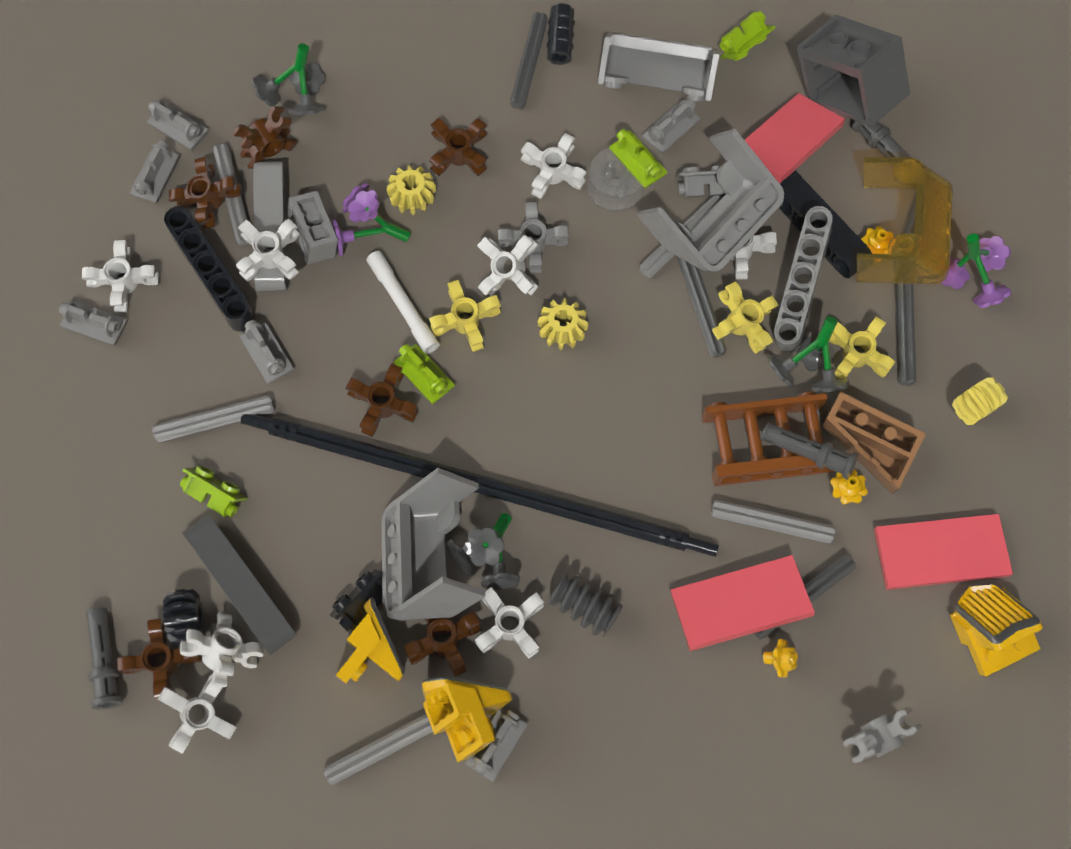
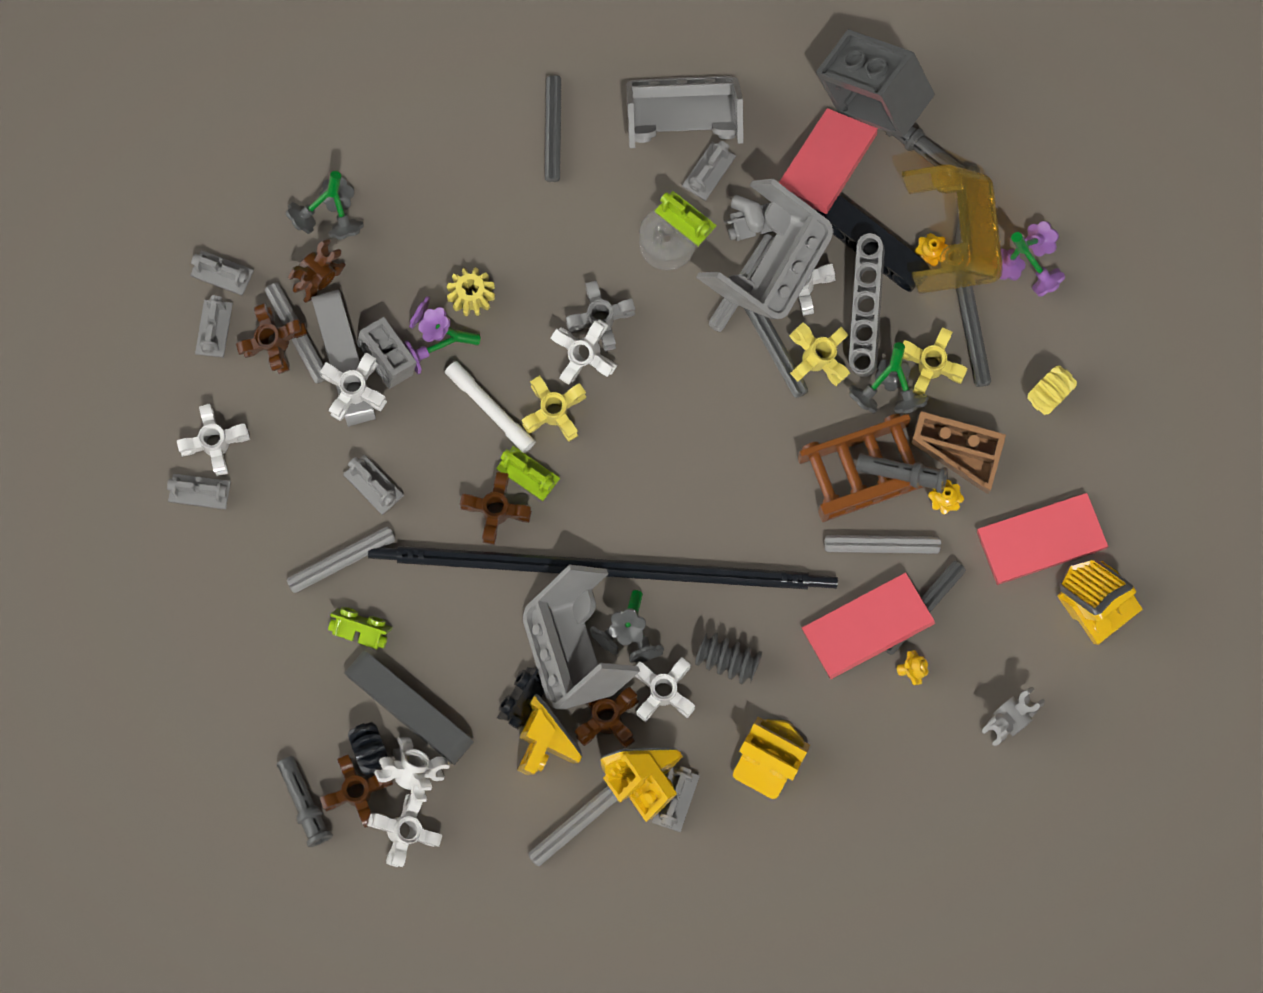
camera: 10 degrees left, 5 degrees up
black beam [164,206,254,332] -> none
reddish brown pin [429,118,487,177] -> none
white pin [521,133,586,199] -> none
light yellow gear [538,298,588,351] -> none
black axle [546,3,575,65] -> none
lime hinge [719,11,775,61] -> none
none -> light grey arm [731,195,765,233]
none -> yellow piece [733,717,810,799]

